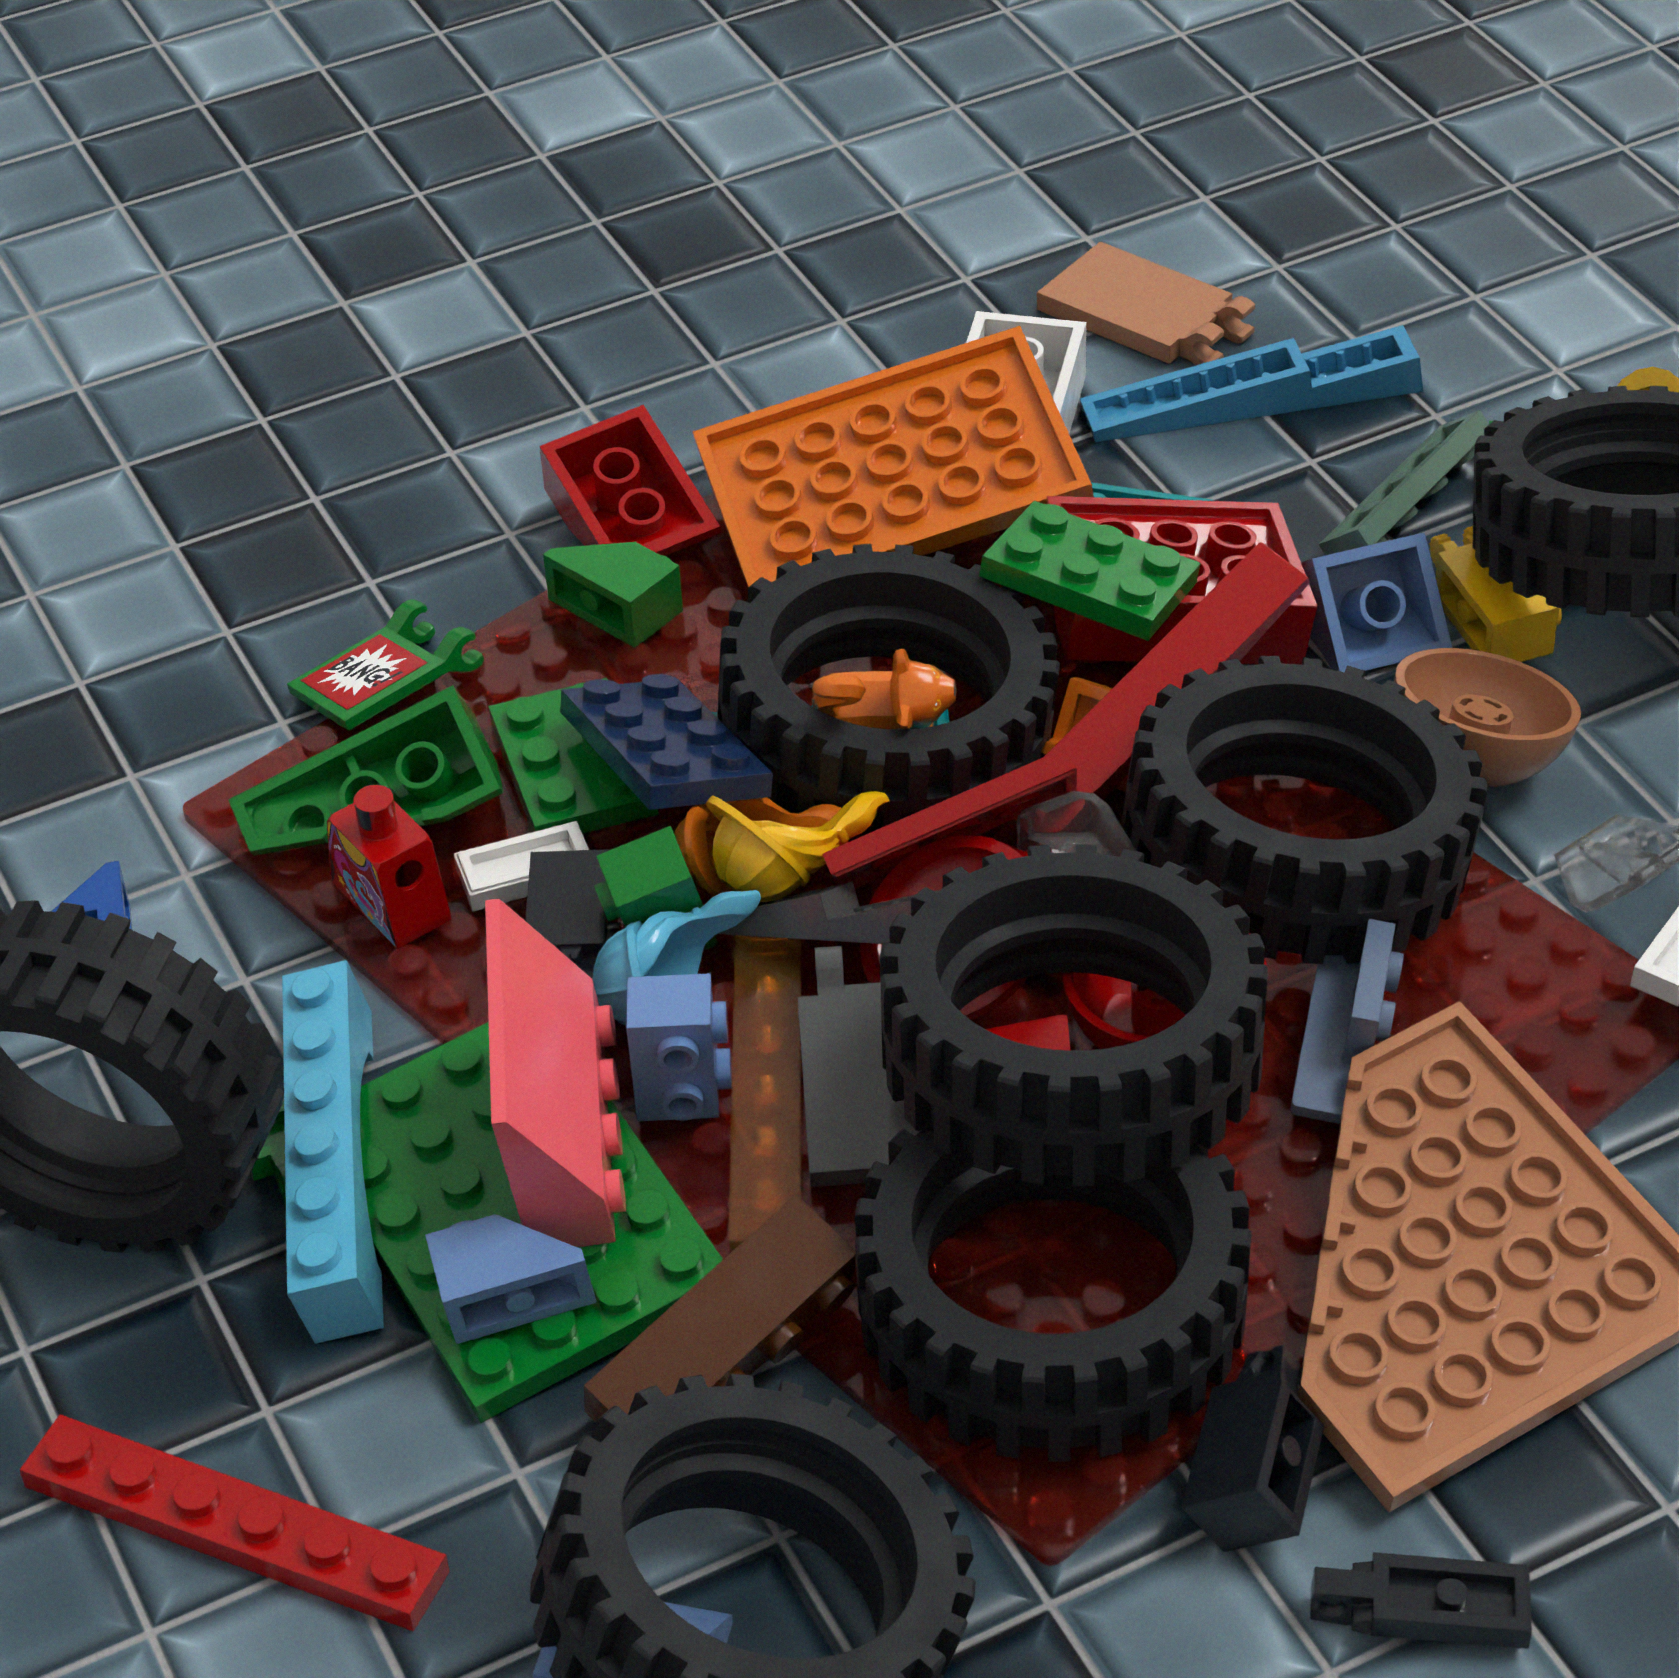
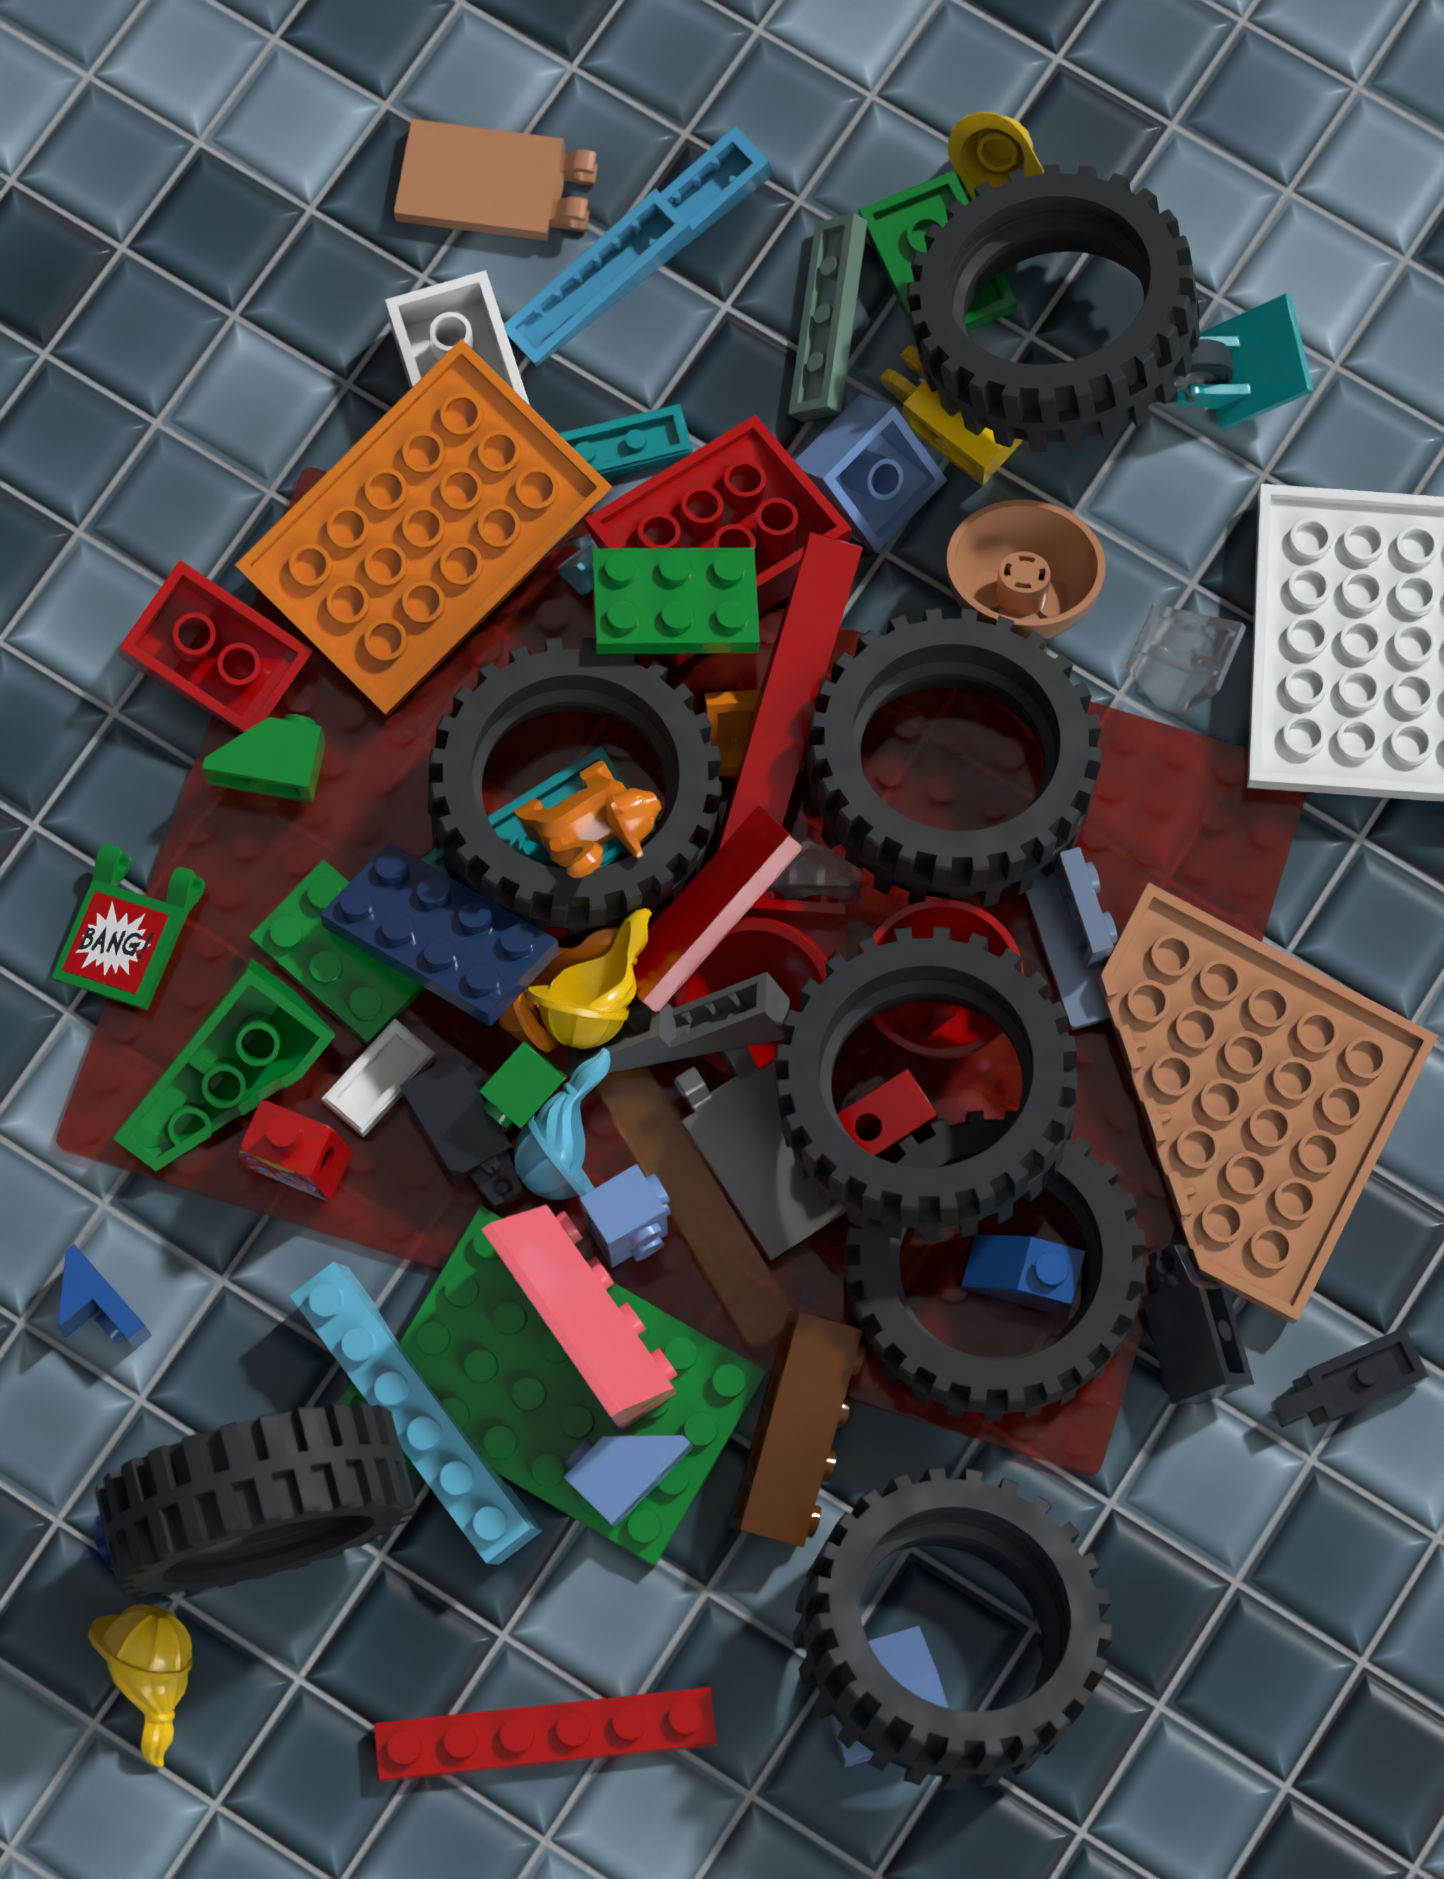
camera: 30 degrees left, 30 degrees up
none -> blue slope [961,1234,1085,1317]

